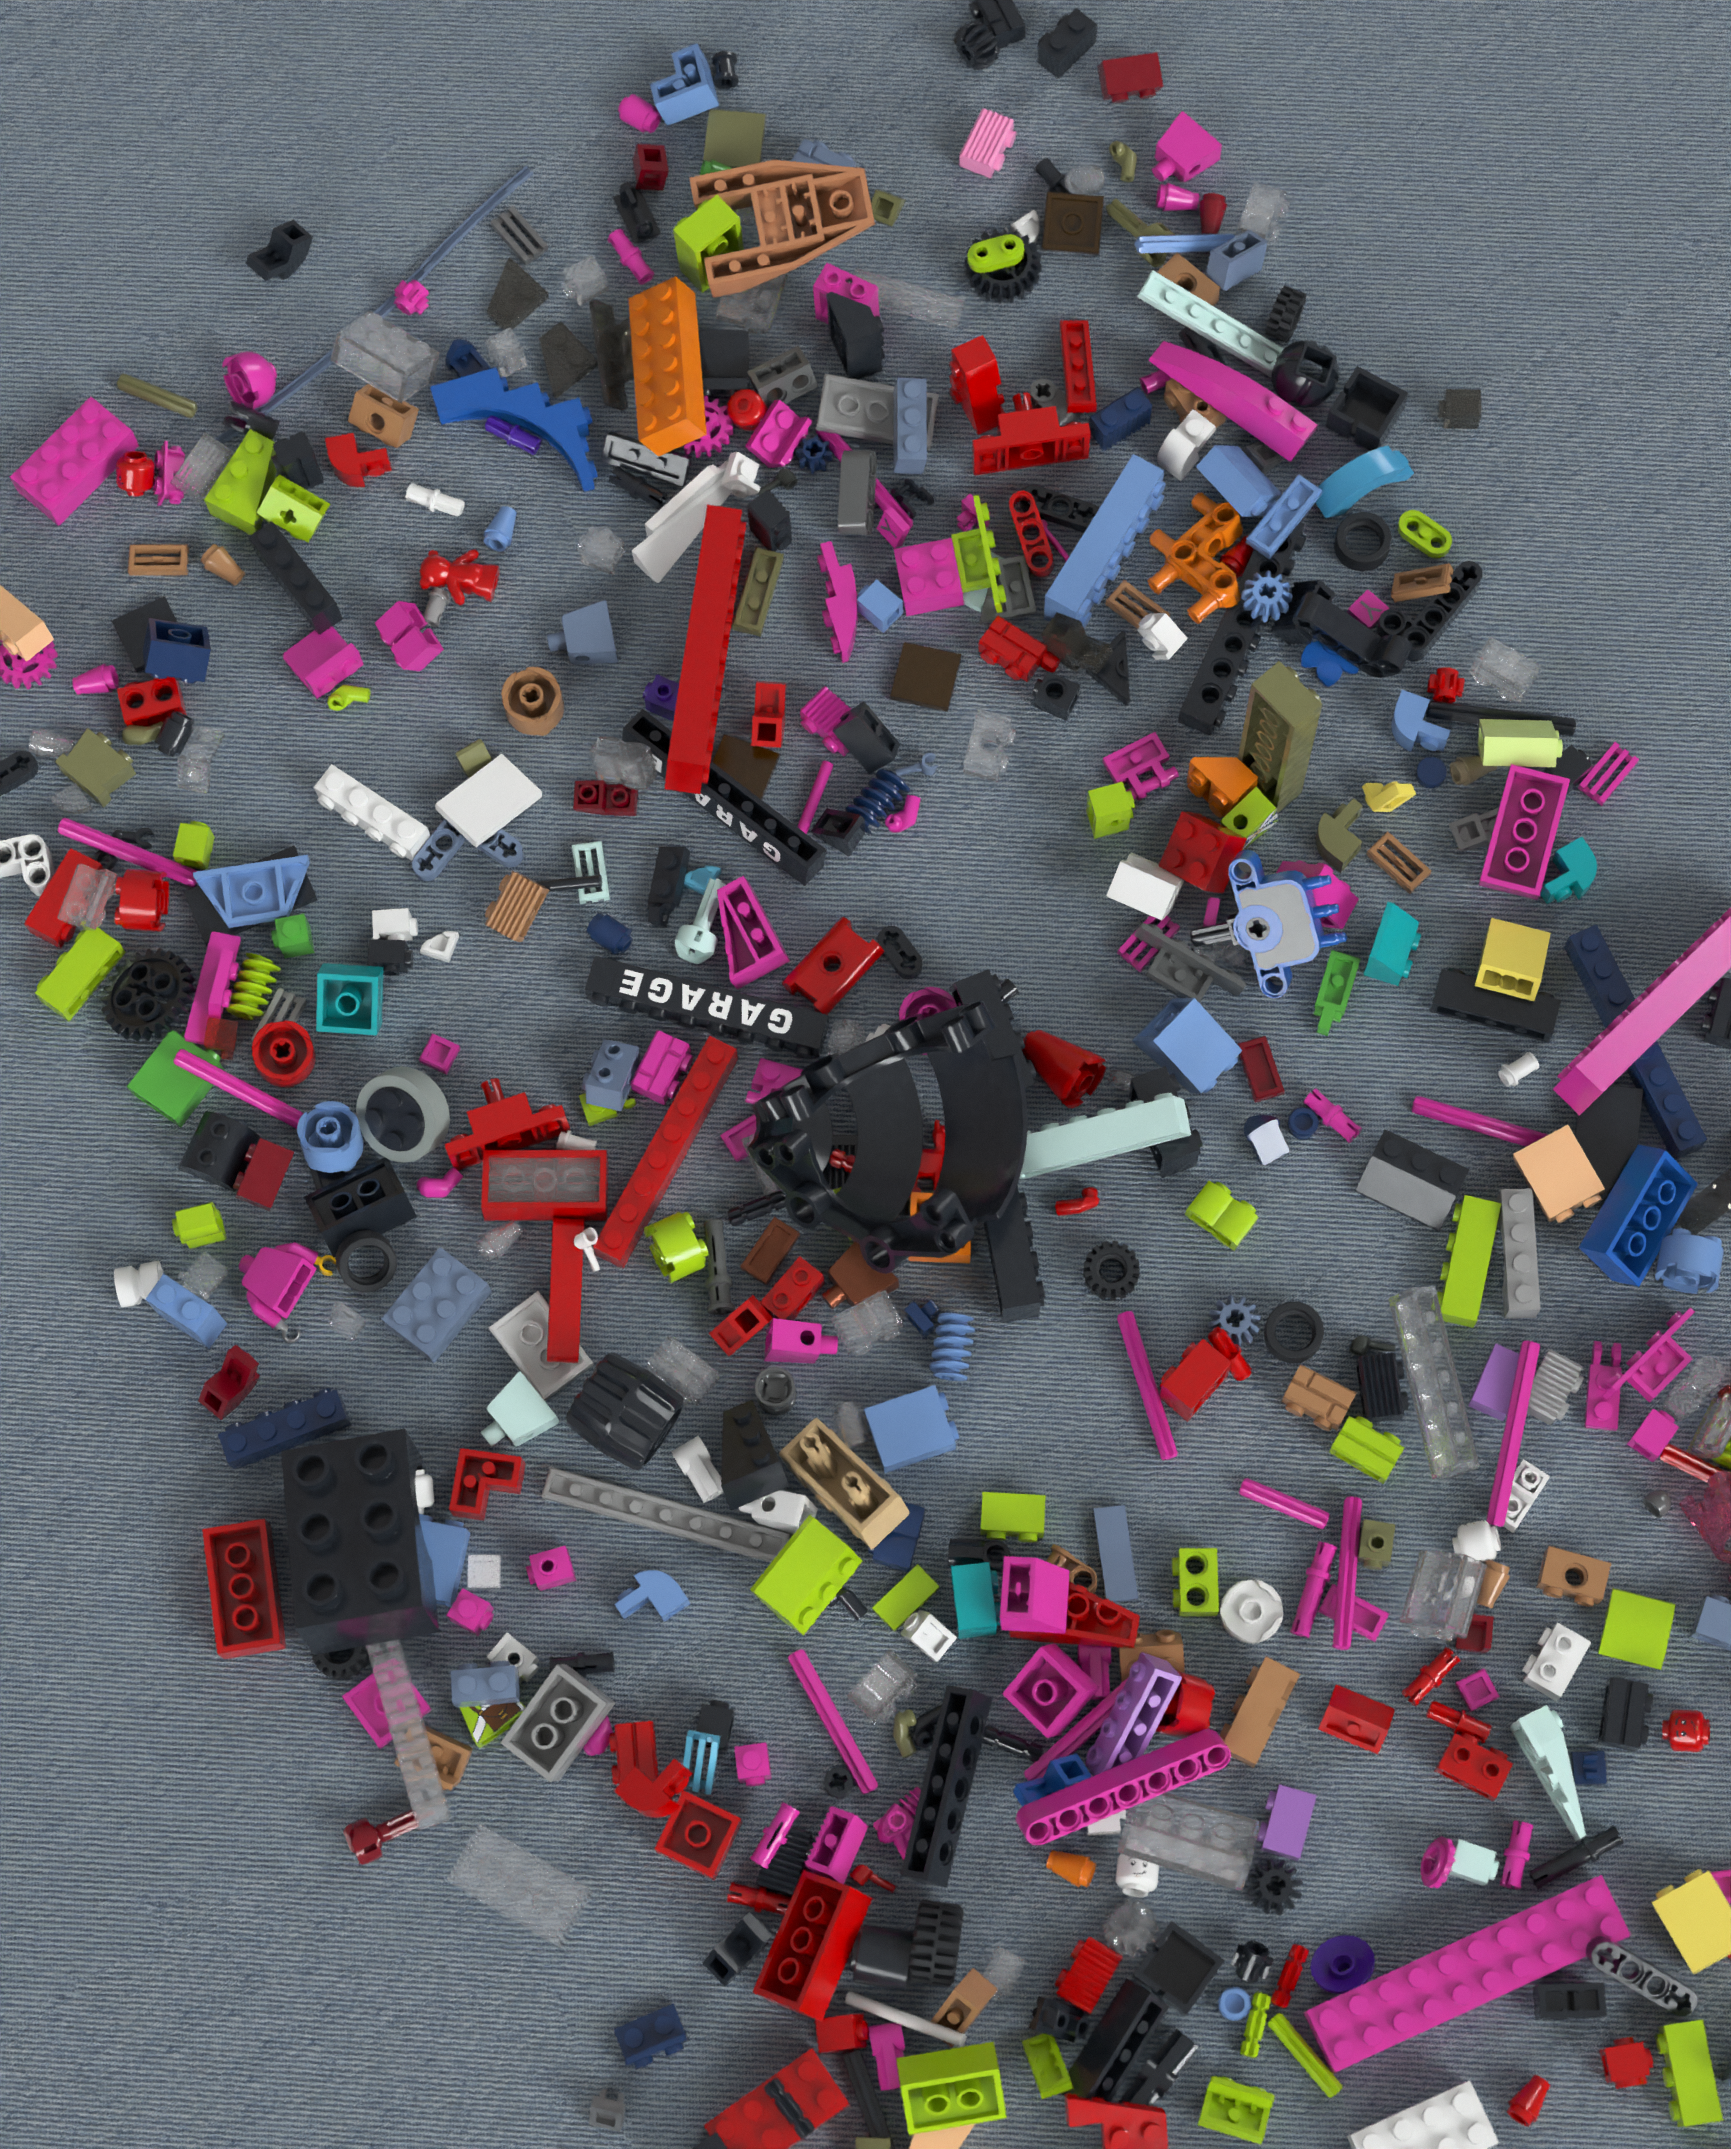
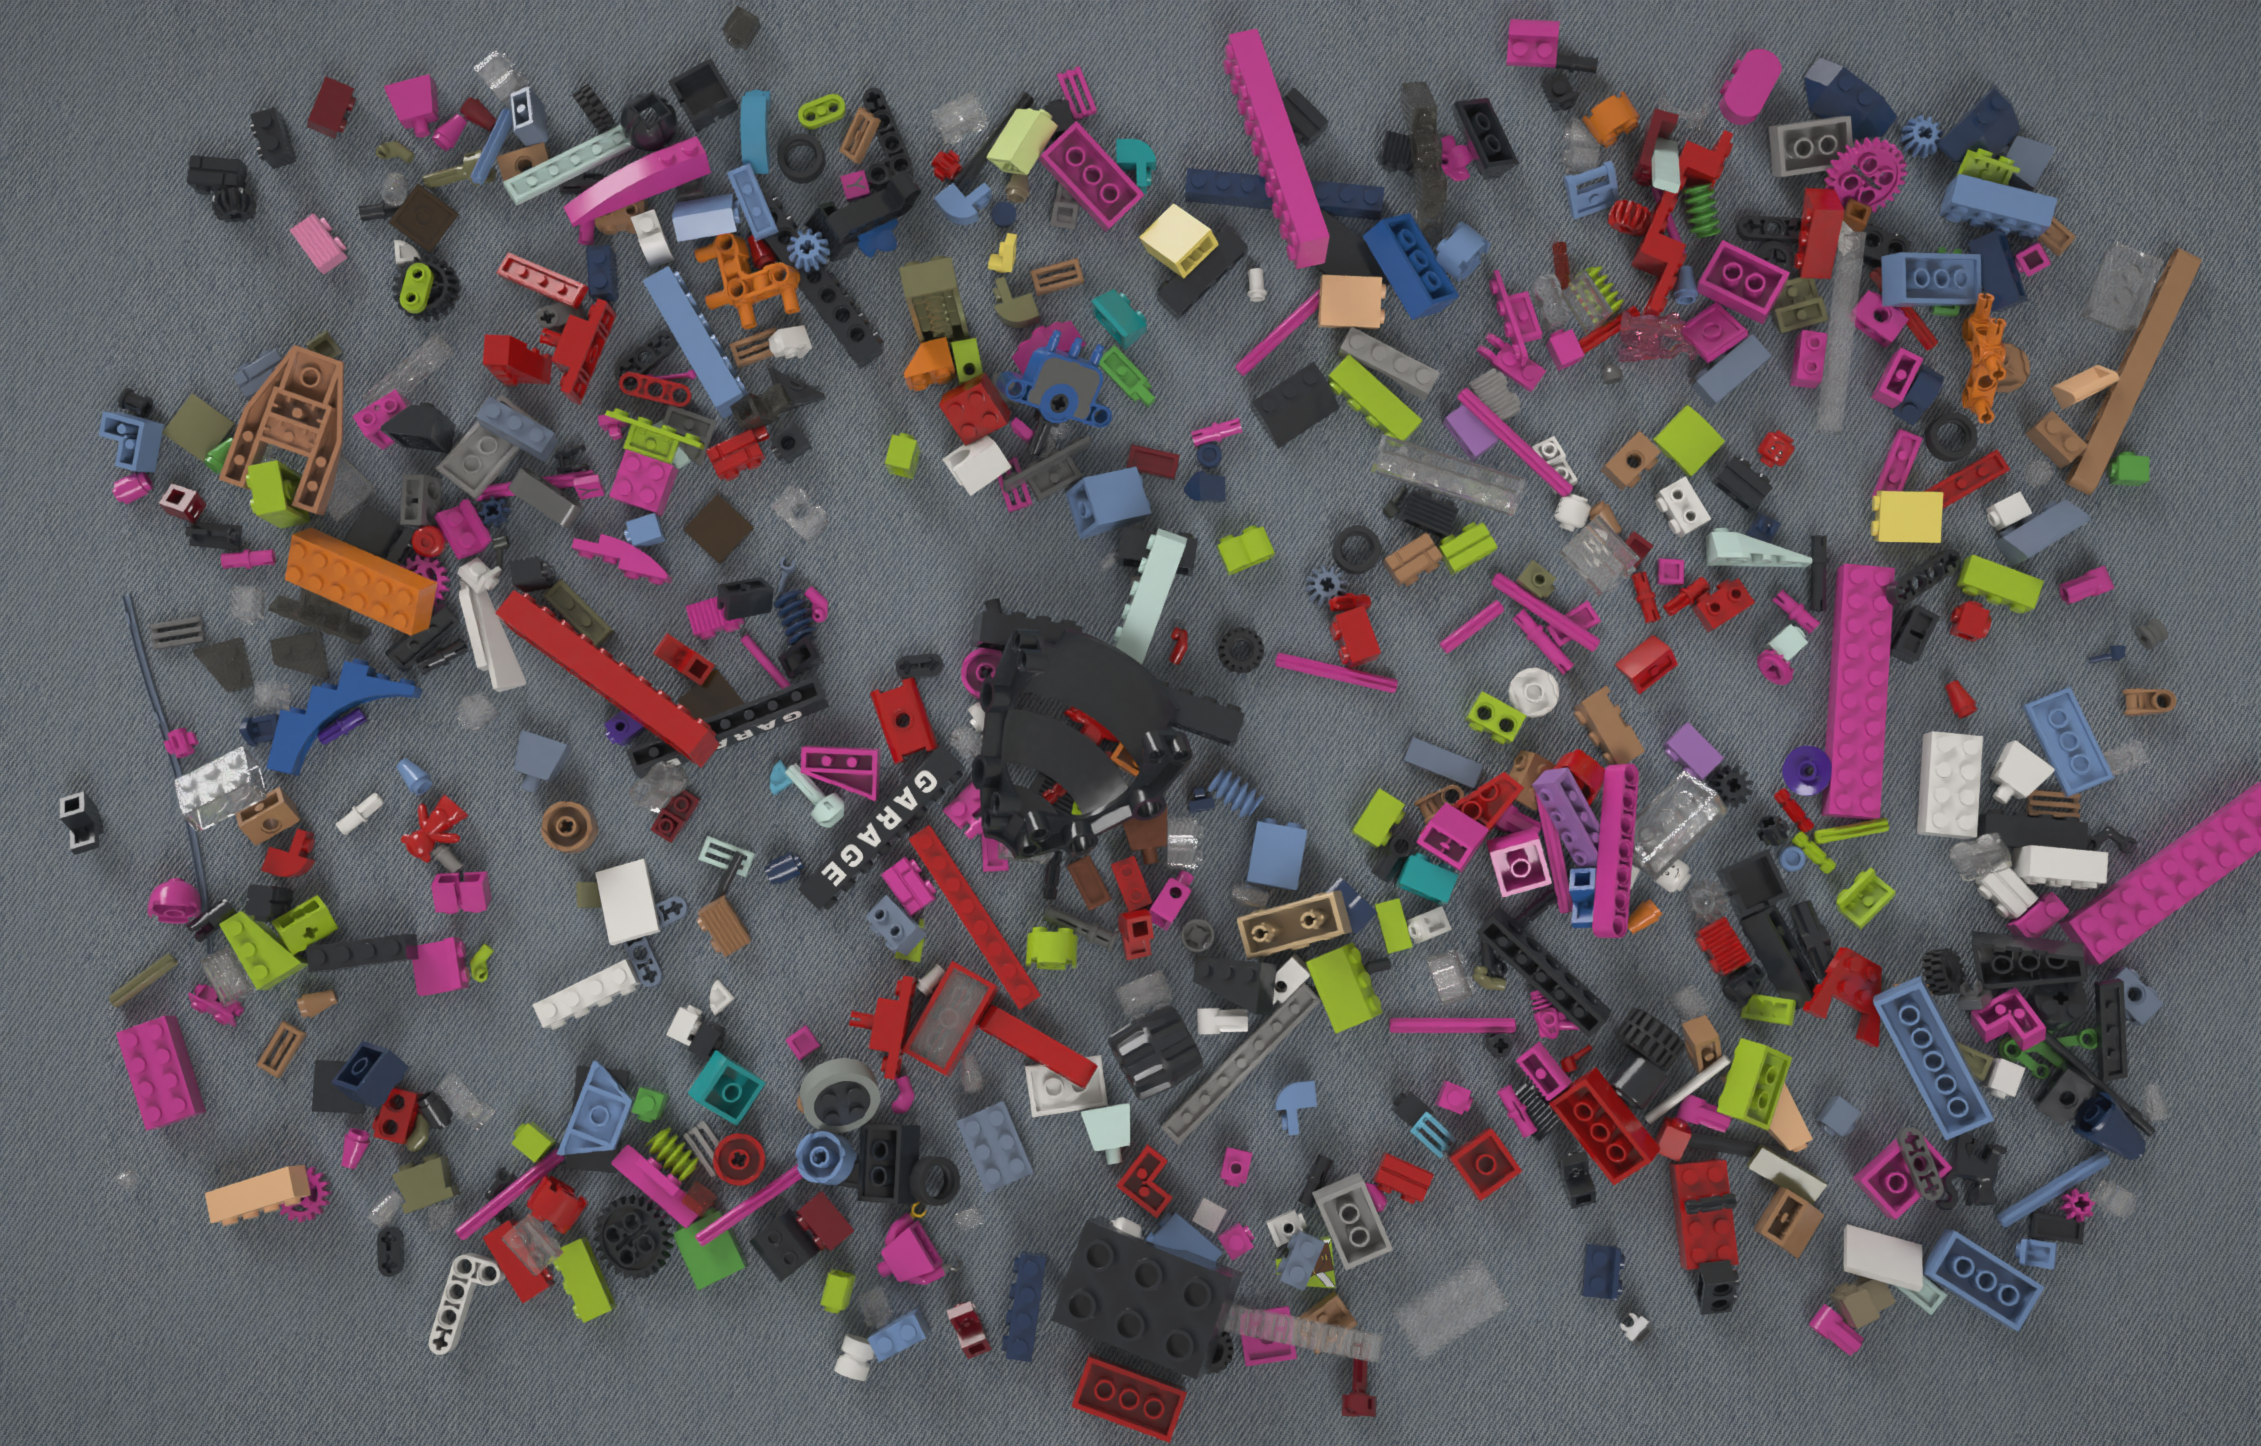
camera: 65 degrees left, 10 degrees up
red head [116,451,154,497] -> none
white hand [574,1227,600,1272] -> none
red brick [614,1758,693,1818] -> none
black hinge [647,847,690,928] -> none
red pin [727,1882,792,1915] -> none
red cone [1022,1030,1106,1109] -> none
dark pink plate [1102,732,1179,801] -> none

